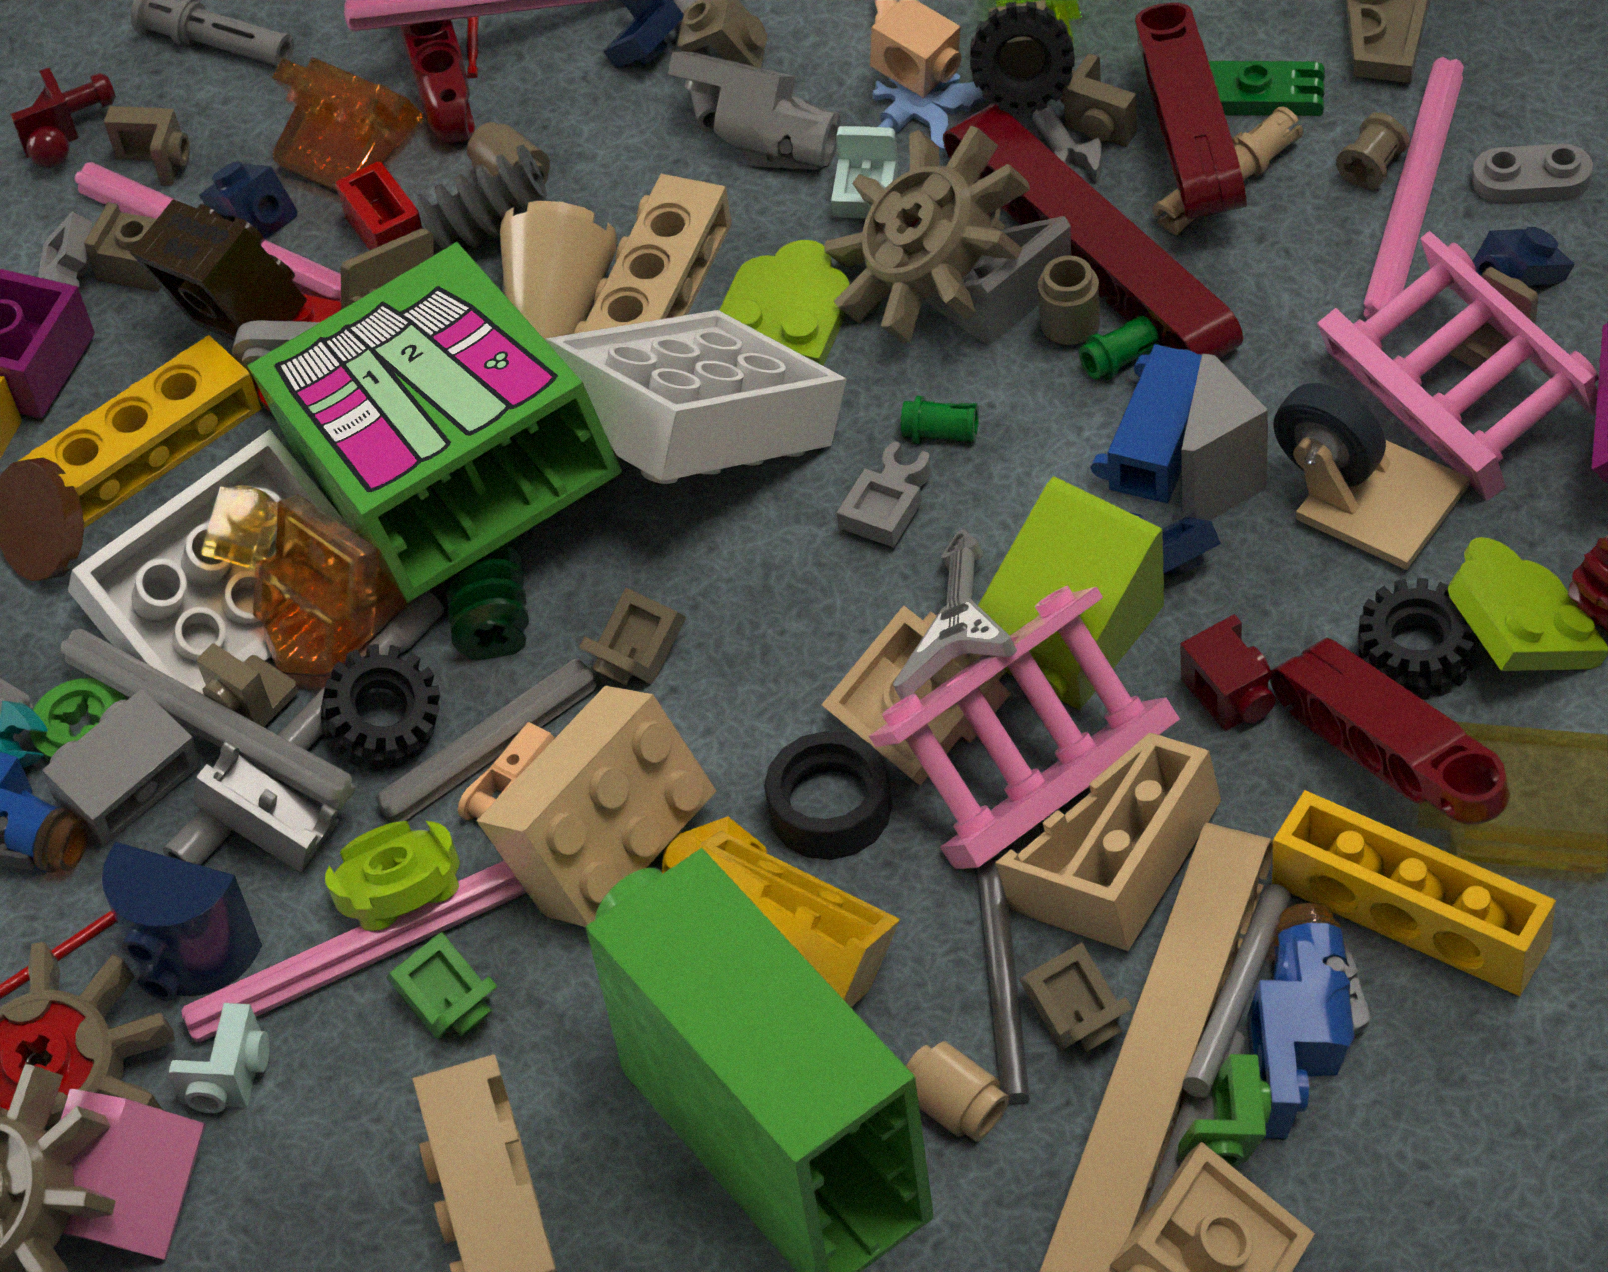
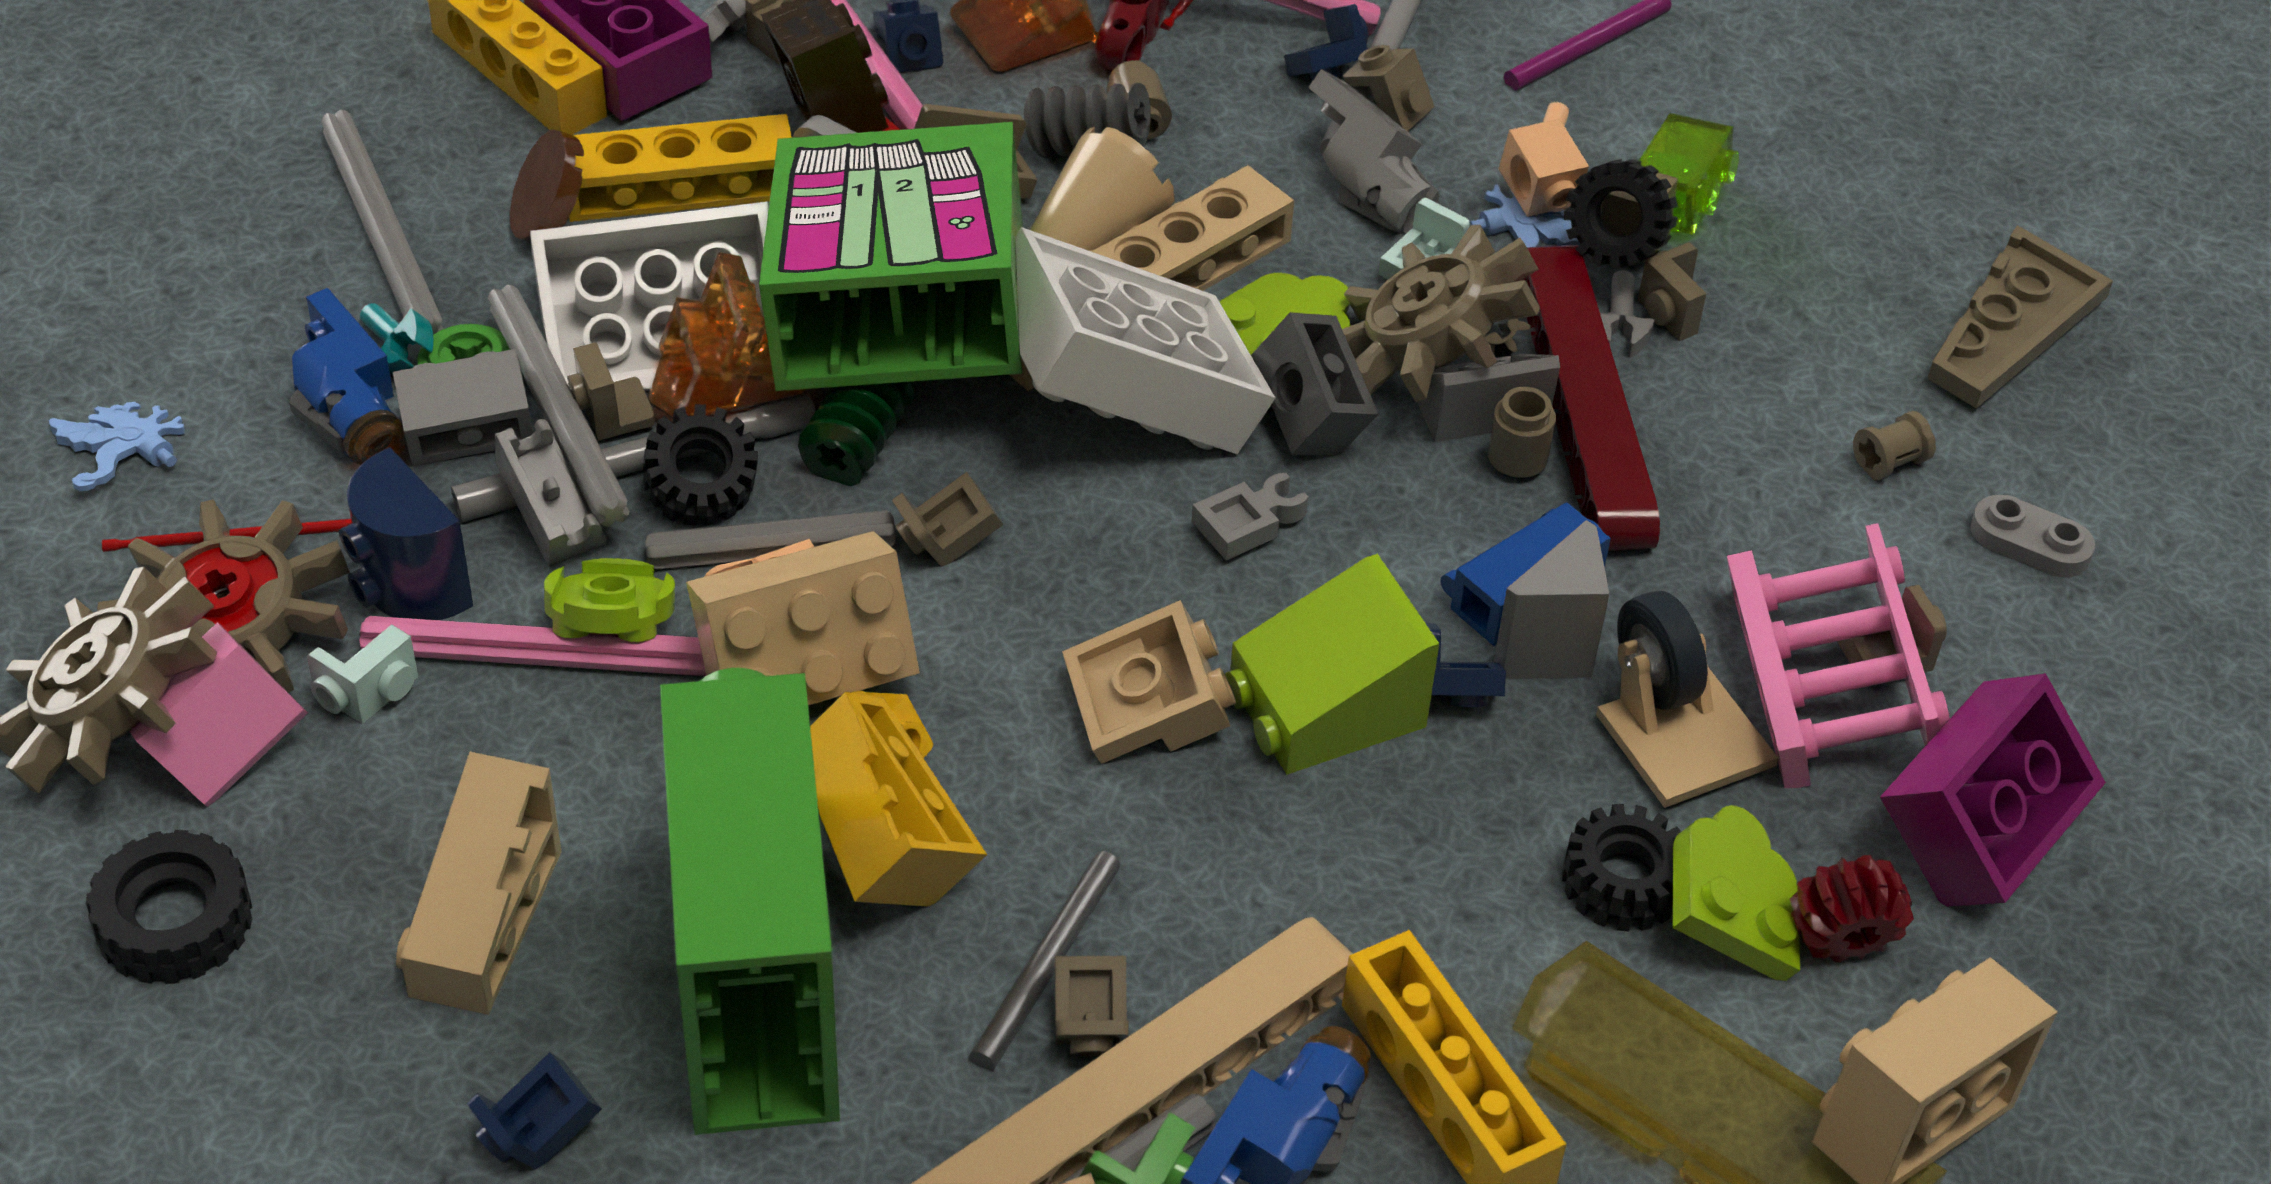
camera: 20 degrees right, 5 degrees down
clear yellow brick [201,485,281,571] -> none
red piece [336,161,423,250] -> none
bright green bracket [386,932,498,1040] -> none
black tyre [764,731,893,860] -> none
bright pink fence [869,586,1180,869] -> none
light grey piece [893,529,1017,699] -> none
green pin [901,396,979,444] -> none
tan brick [906,1041,1009,1142] -> none
tan wedge [995,732,1221,951] -> none
green pin [1079,315,1160,380] -> none
dark red piece [1135,3,1247,220] -> none
tan pin [1153,107,1303,235] -> none
dark red brick [1180,614,1276,731] -> none
light grey bar [1182,884,1291,1097] -> none
green hinge [1209,61,1325,116] -> none
dark red piece [1270,638,1510,825] -> none
bright pink axle [1363,57,1464,320] -> none
dark blue bracket [1473,227,1575,285] -> none
none -> dark grey brick [1251,312,1379,456]

